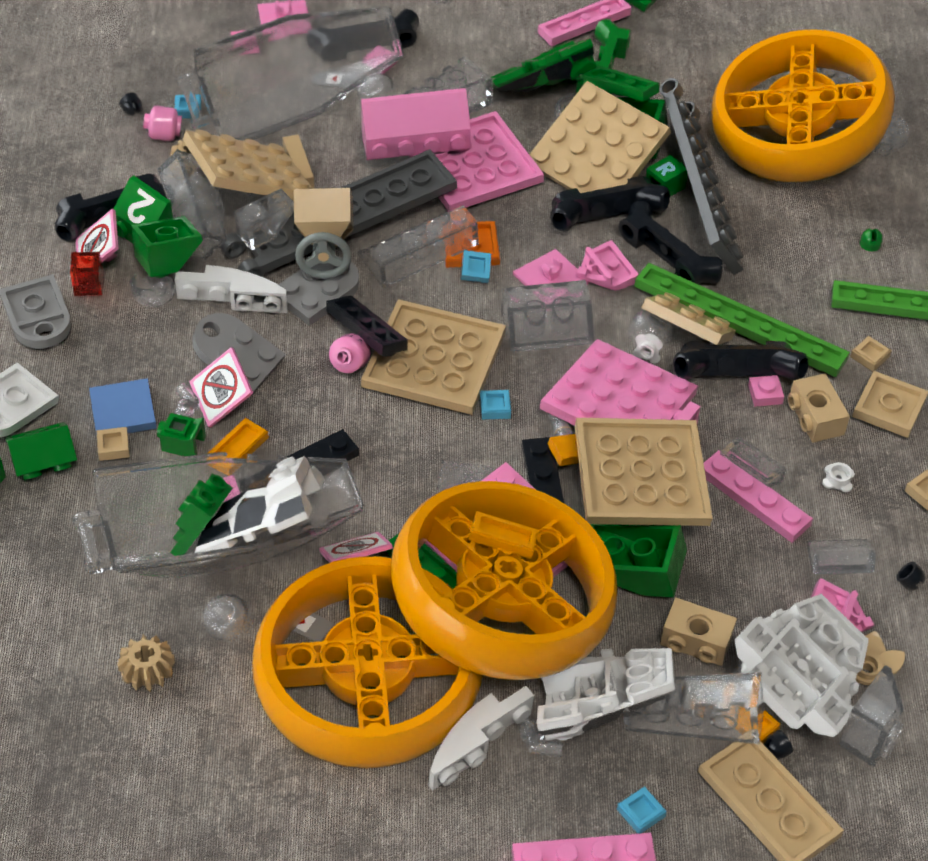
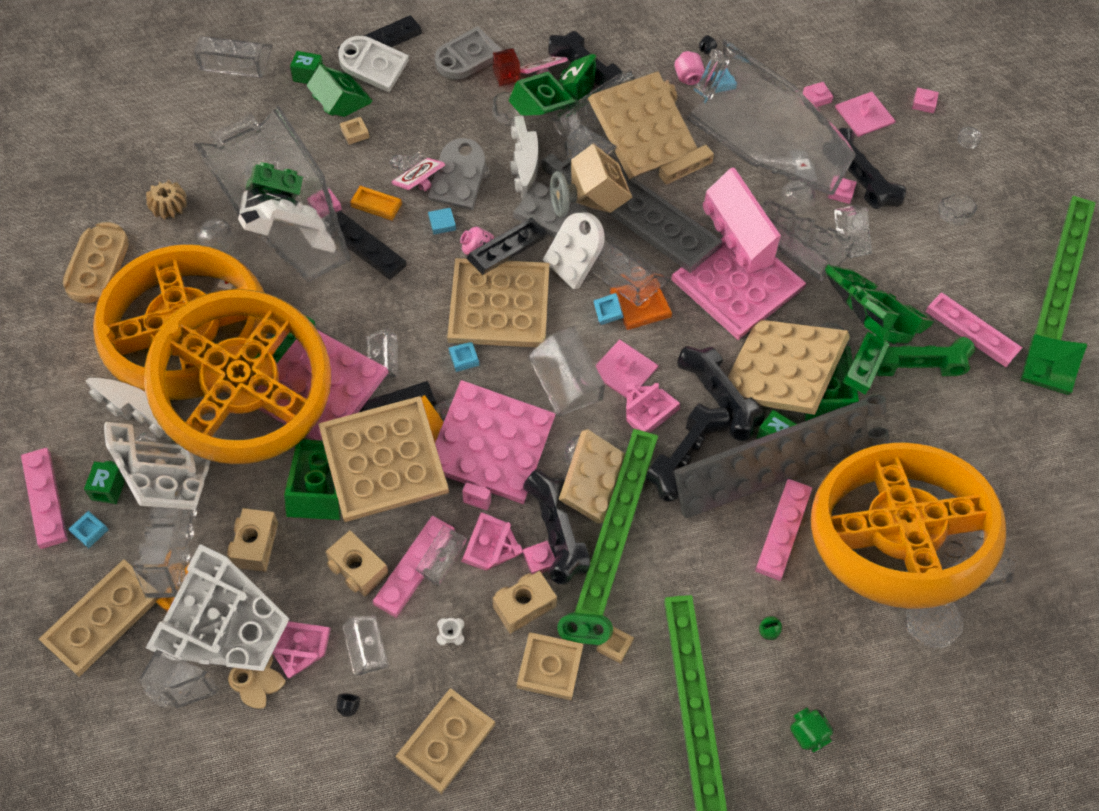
camera: 75 degrees right, 10 degrees up
medium blue tile [89,378,157,435] -> none
green window [157,413,206,459] -> none
piece [319,532,393,563] -> none
light orange tile [468,511,538,559] -> none
white plate [633,334,663,363] -> none
black hinge [764,729,794,759] -> none
none -> tan tile [63,222,129,303]
none -> green brick [84,461,125,505]
none -> tan brick [326,530,389,597]
none -> medium azure tile [428,208,456,235]
none -> bright pink slope [461,512,523,571]
none -> white plate [543,212,604,289]
none -> green plate [557,613,613,645]
none -> bright pink plate [755,479,812,581]
none -> clear slope [834,205,872,258]

